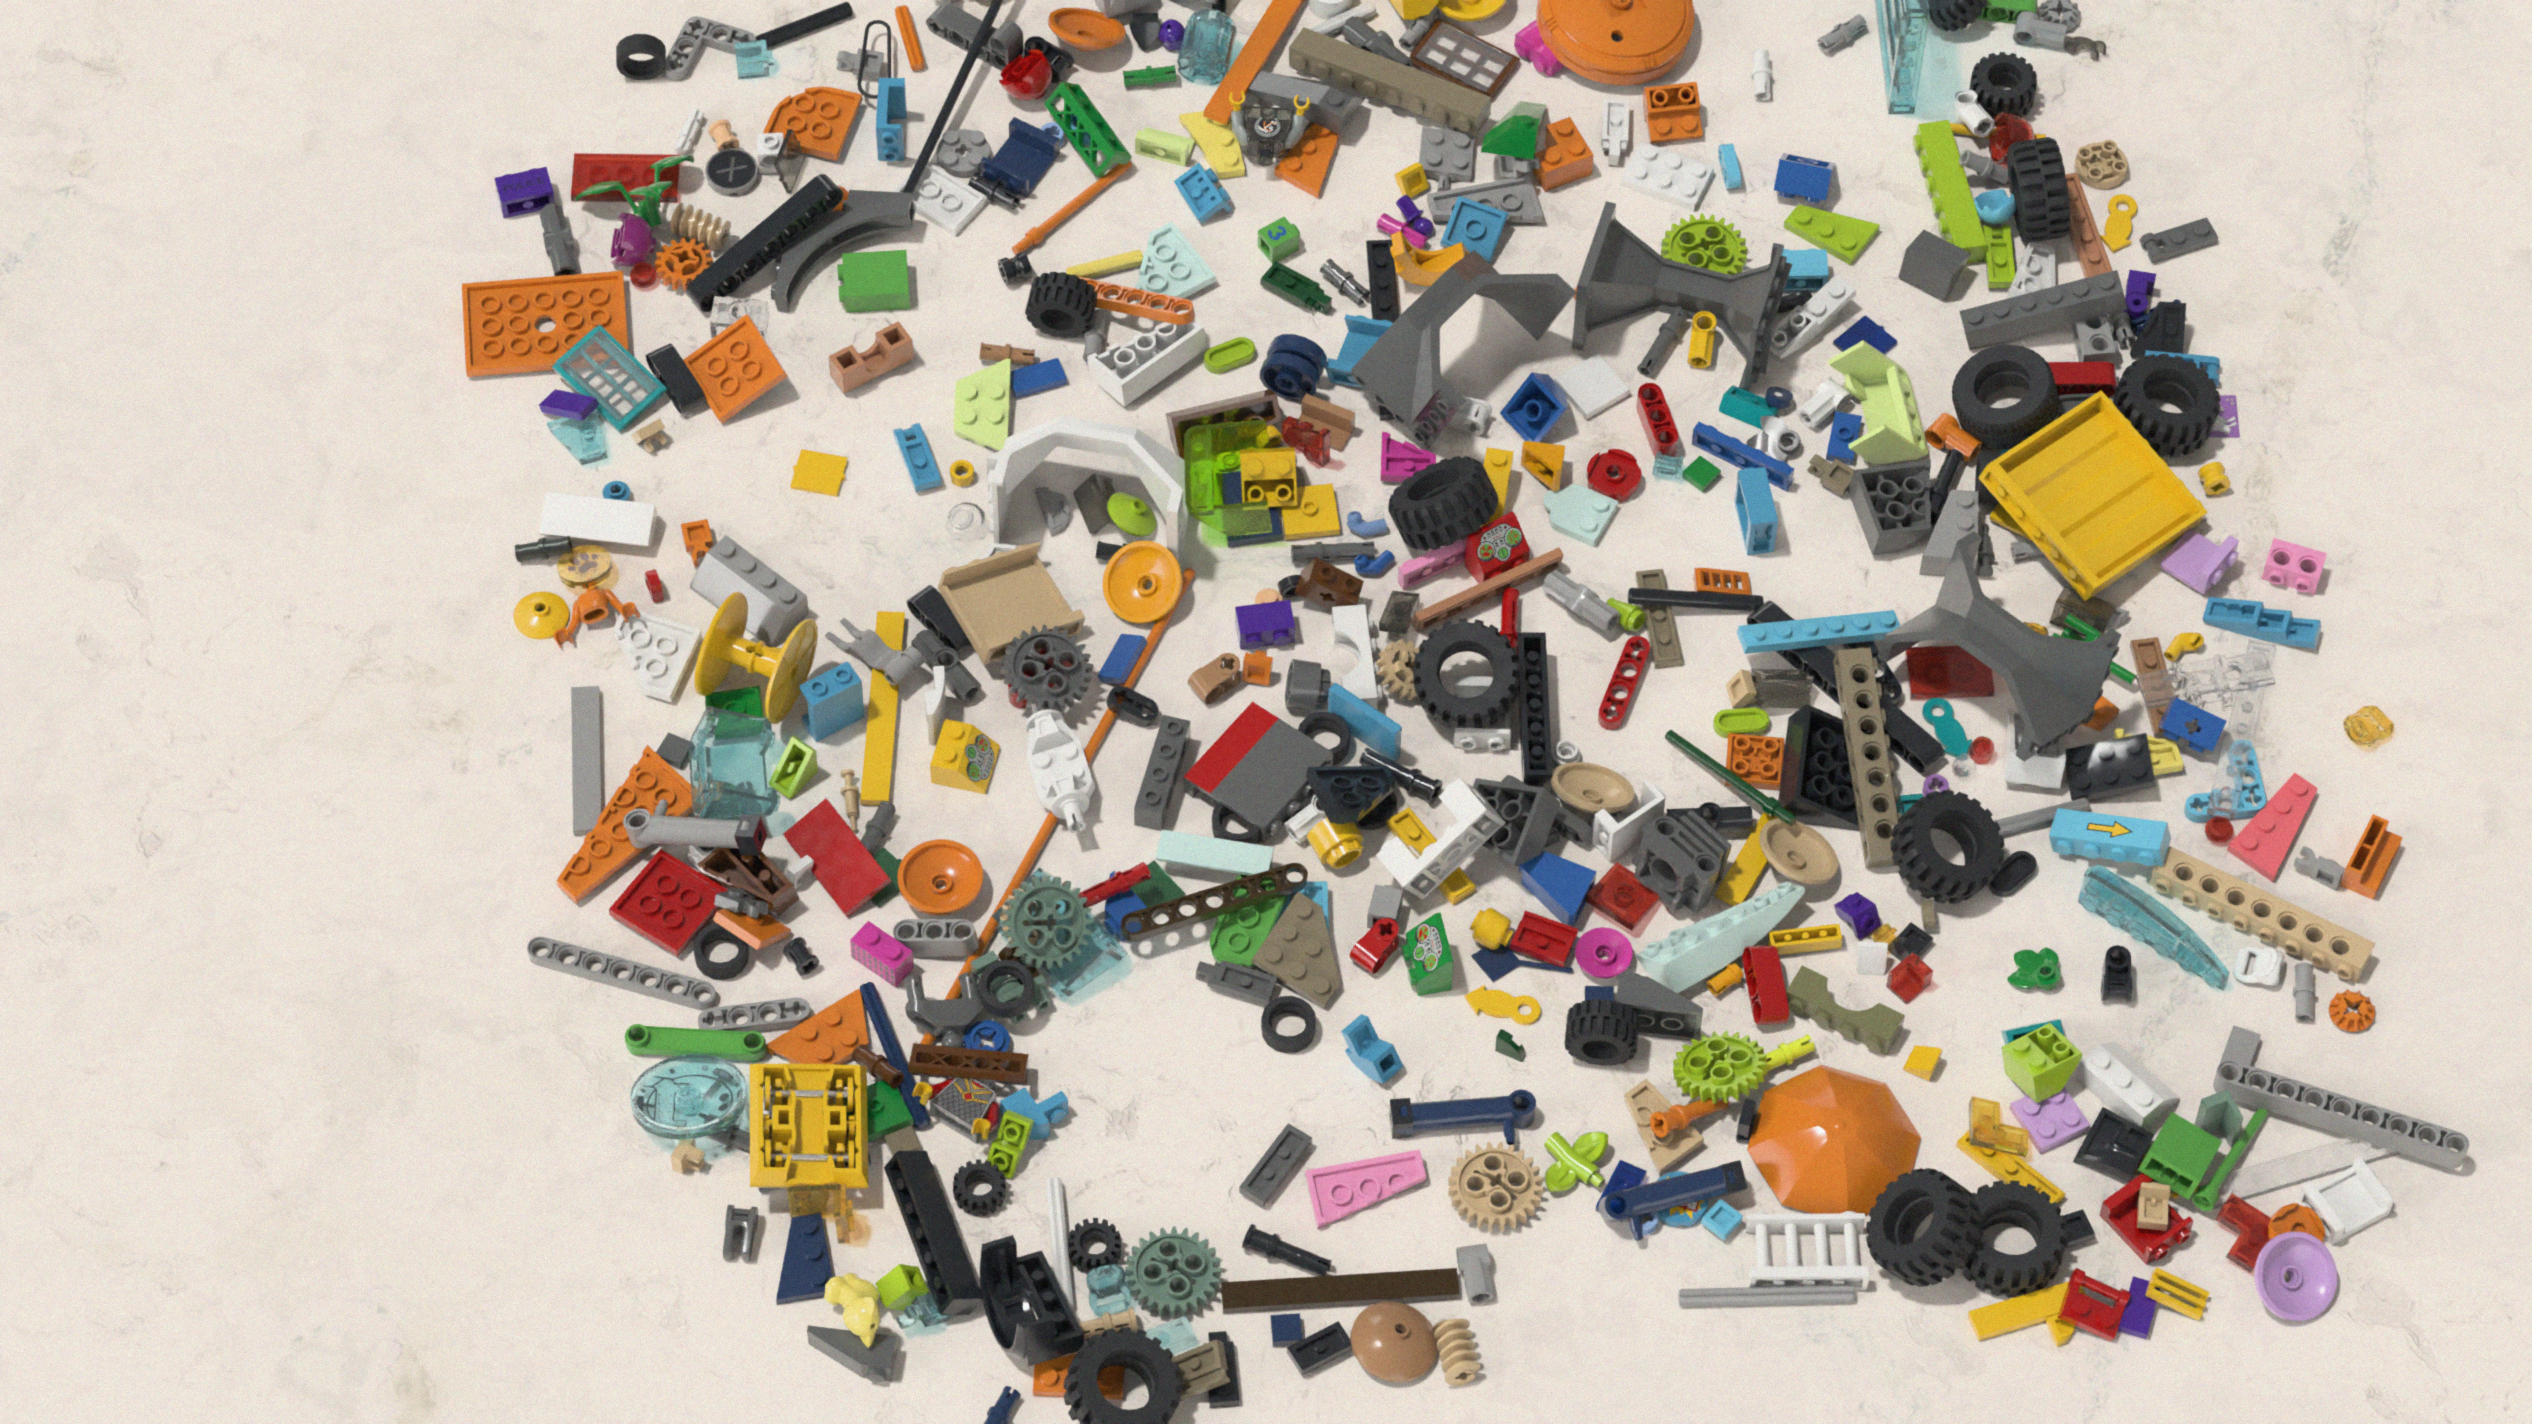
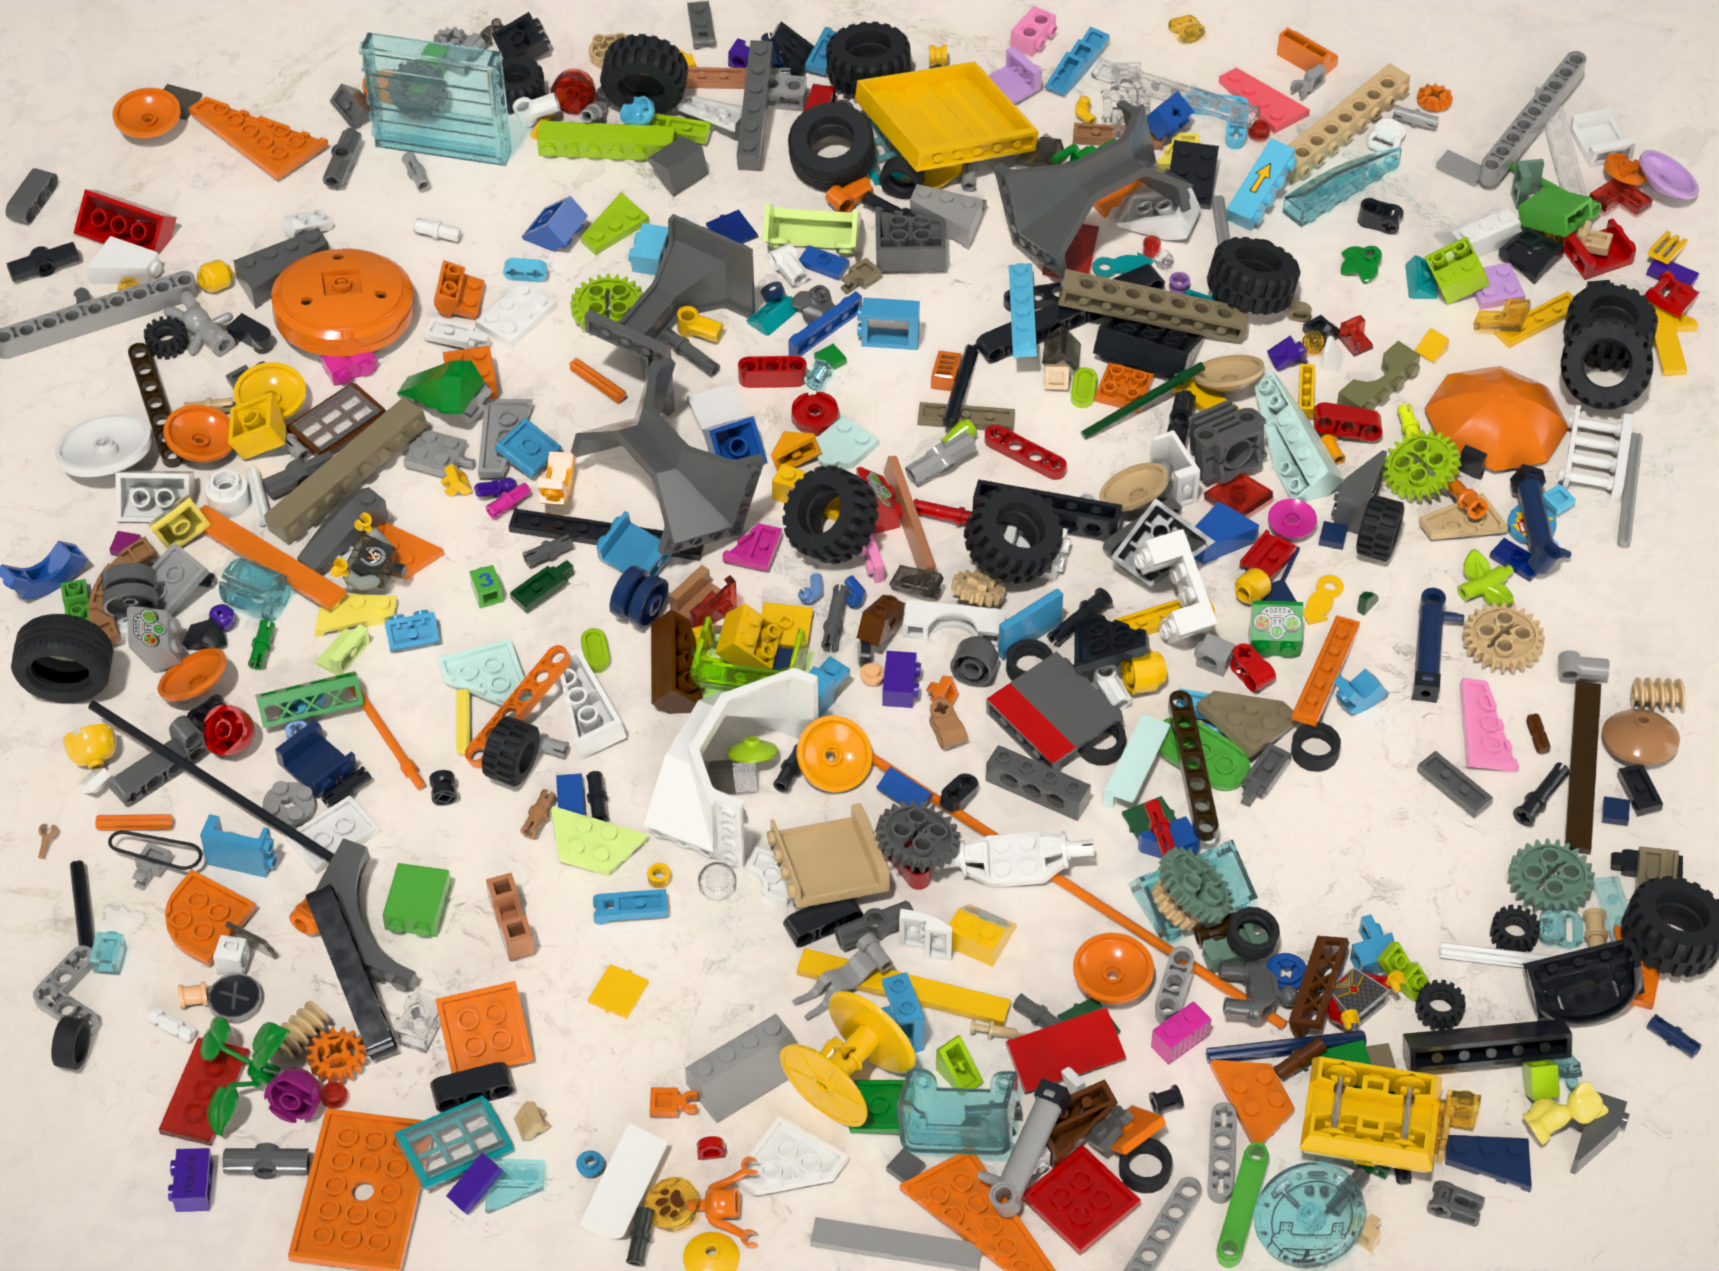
camera: 75 degrees left, 5 degrees down
none -> black plate [492,12,551,61]
none -> black pin [586,771,608,822]
none -> dark azure brick [809,656,850,718]
none -> orange tile [1291,615,1360,727]
none -> reddish brown piece [1526,713,1551,754]

